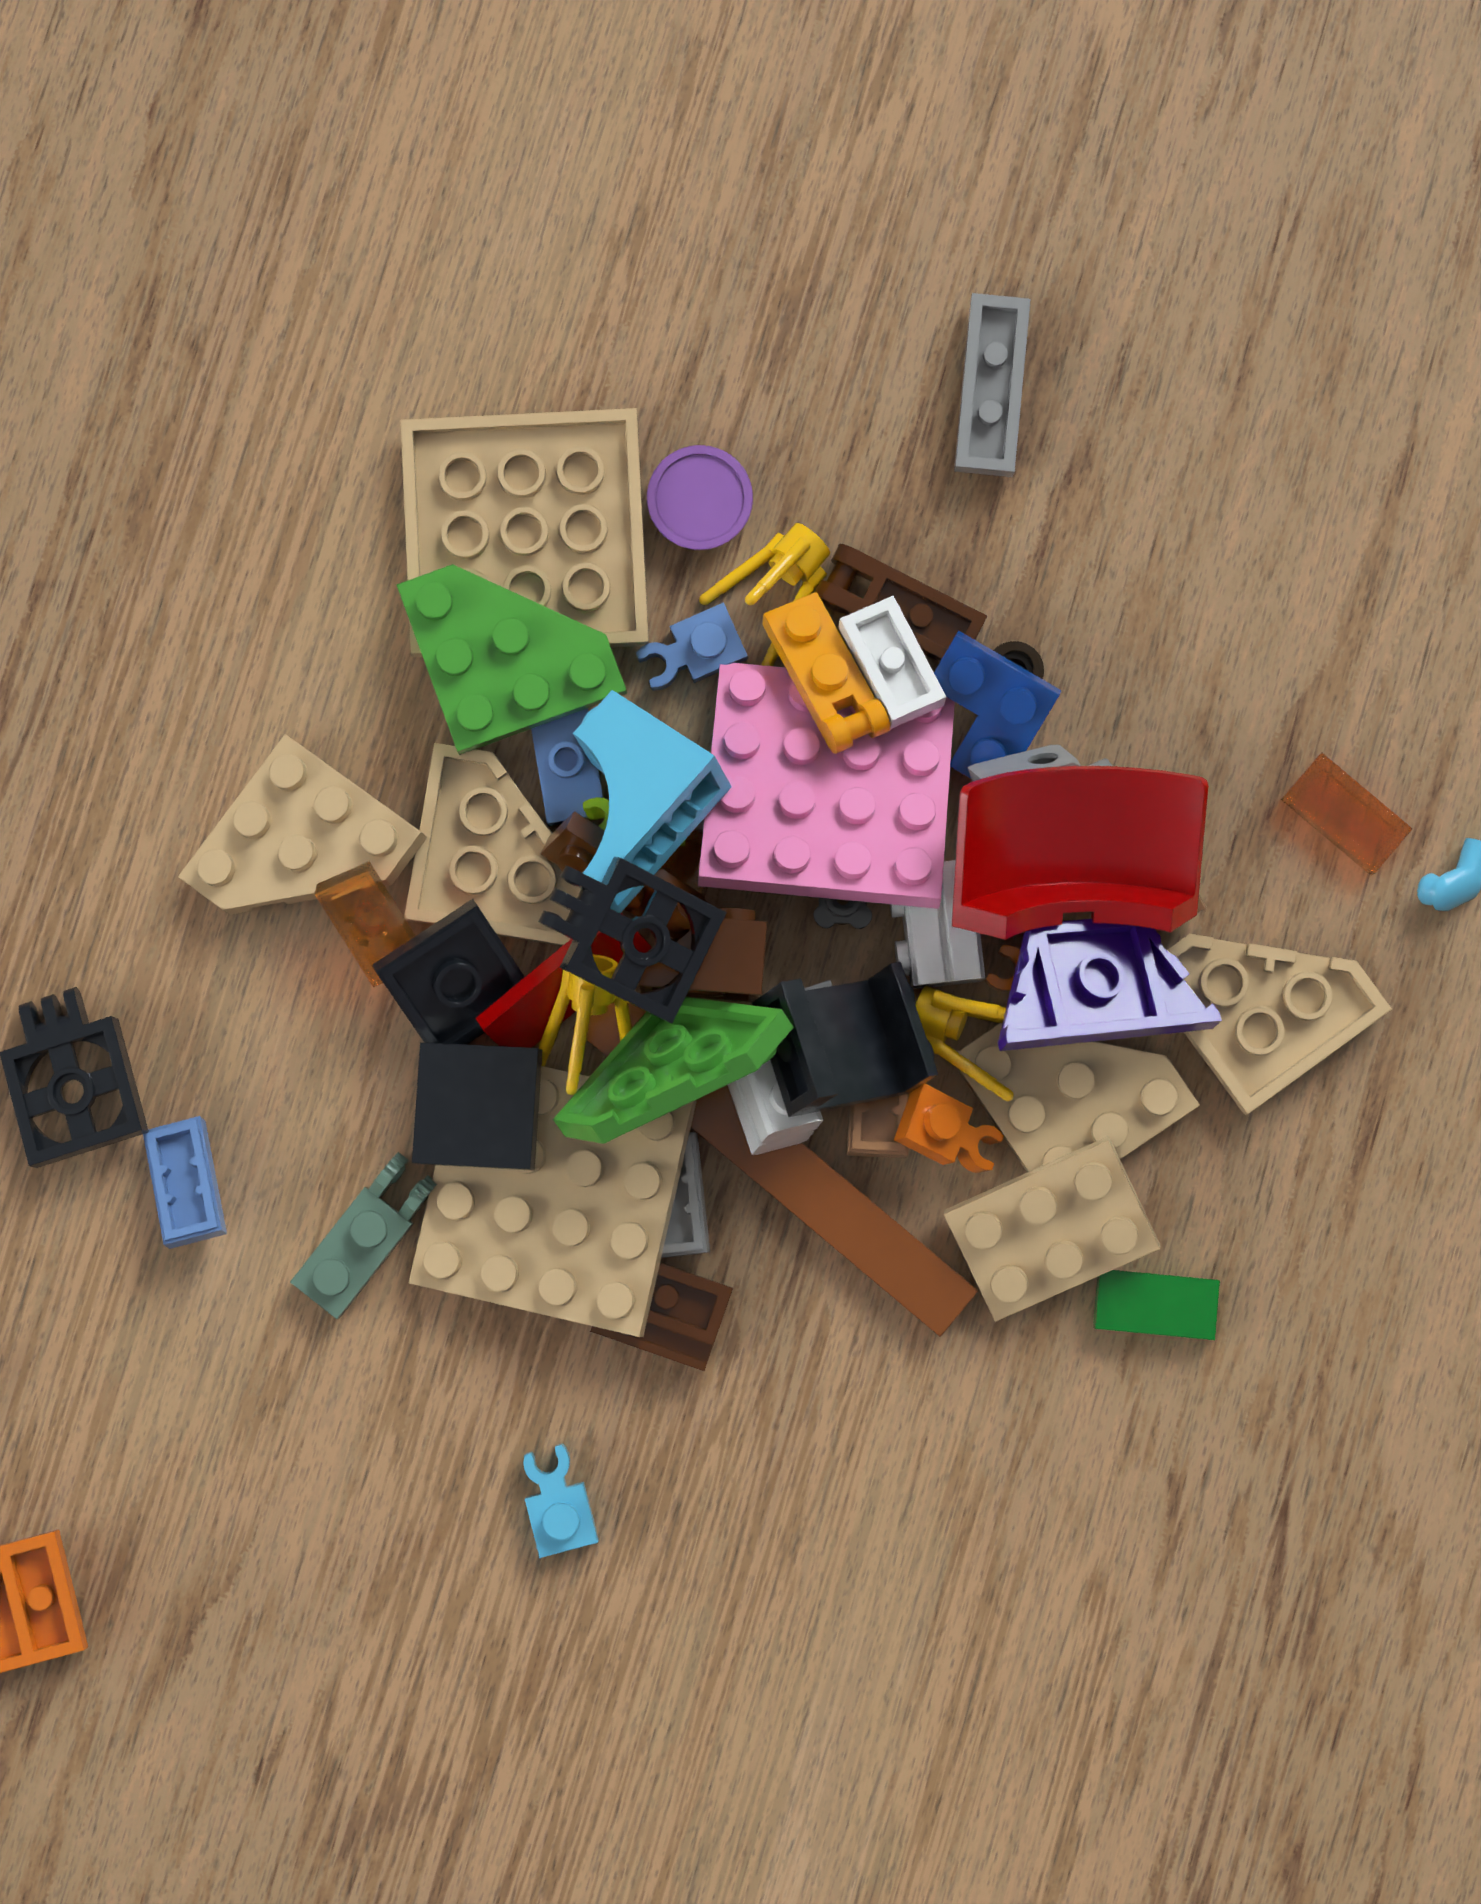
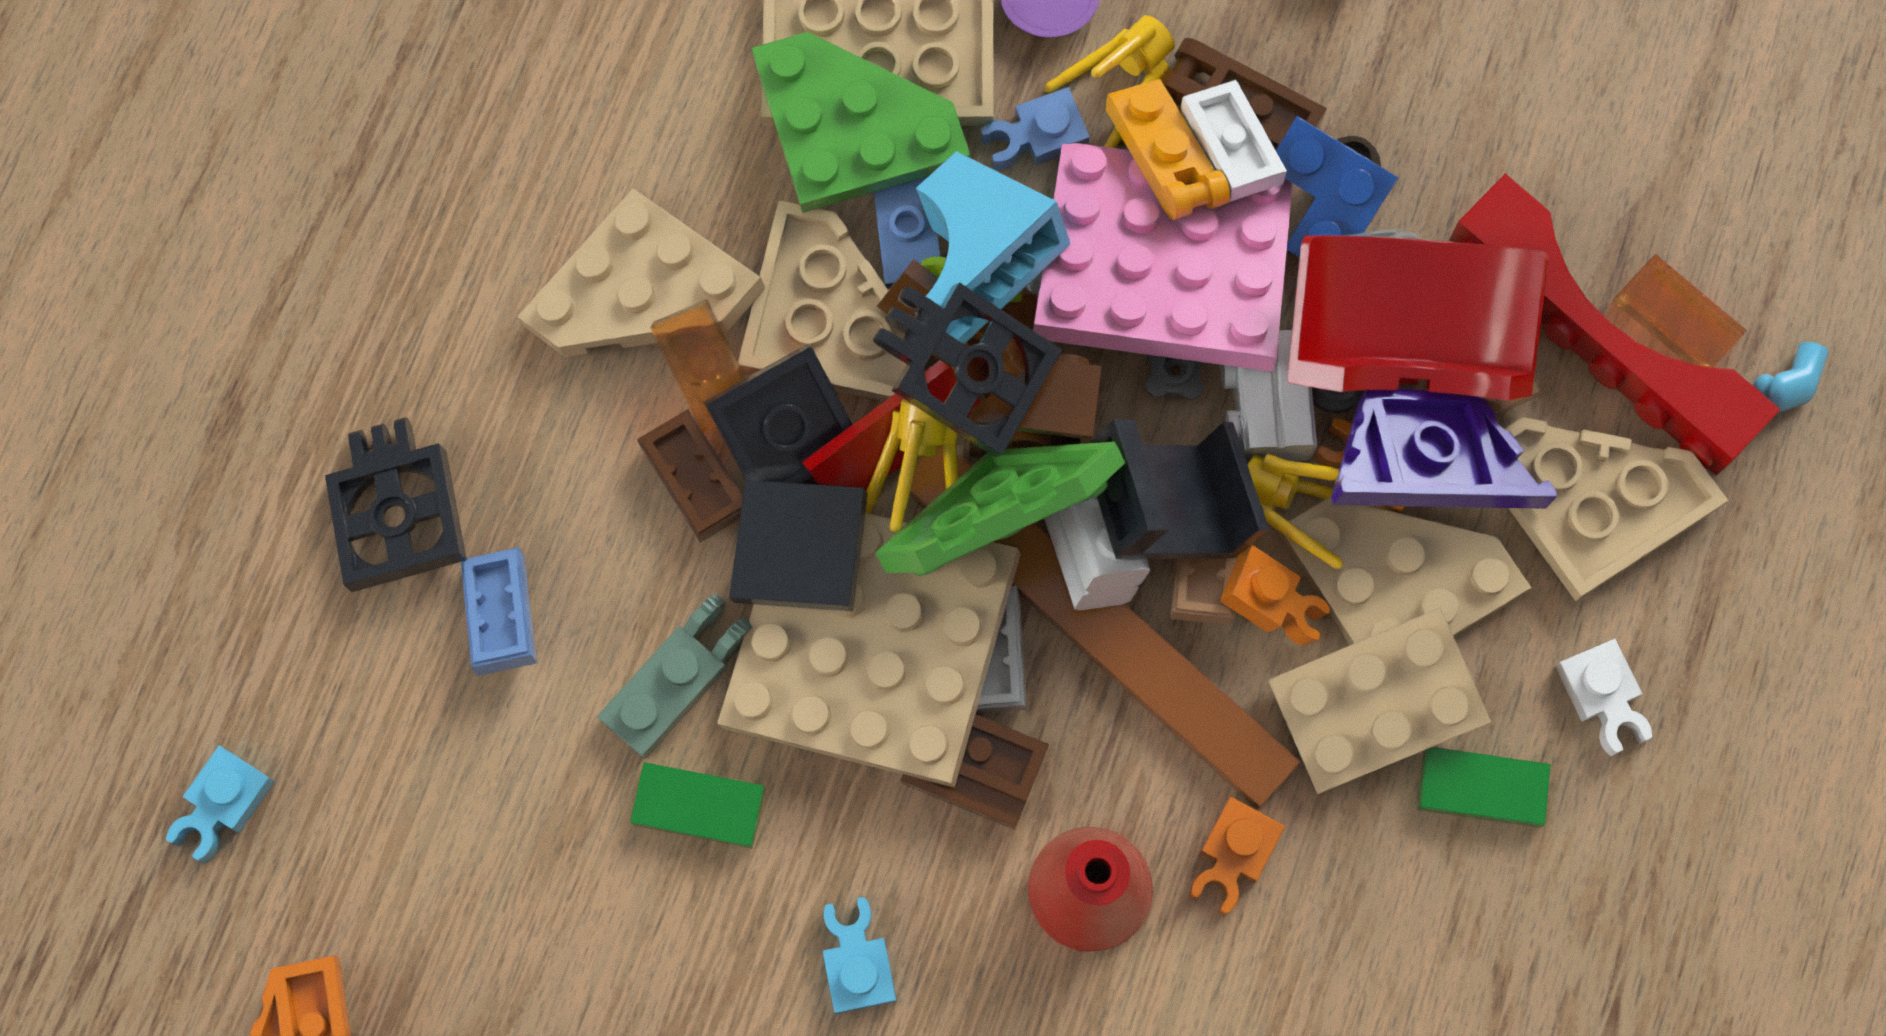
camera: 10 degrees right, 10 degrees down
none -> green tile [630,762,766,849]
none -> reddish brown plate [637,409,743,543]
none -> red cone [1028,827,1153,952]
none -> orange plate [1189,796,1286,916]
none -> red arch [1448,173,1781,476]
none -> white plate [1555,639,1652,757]

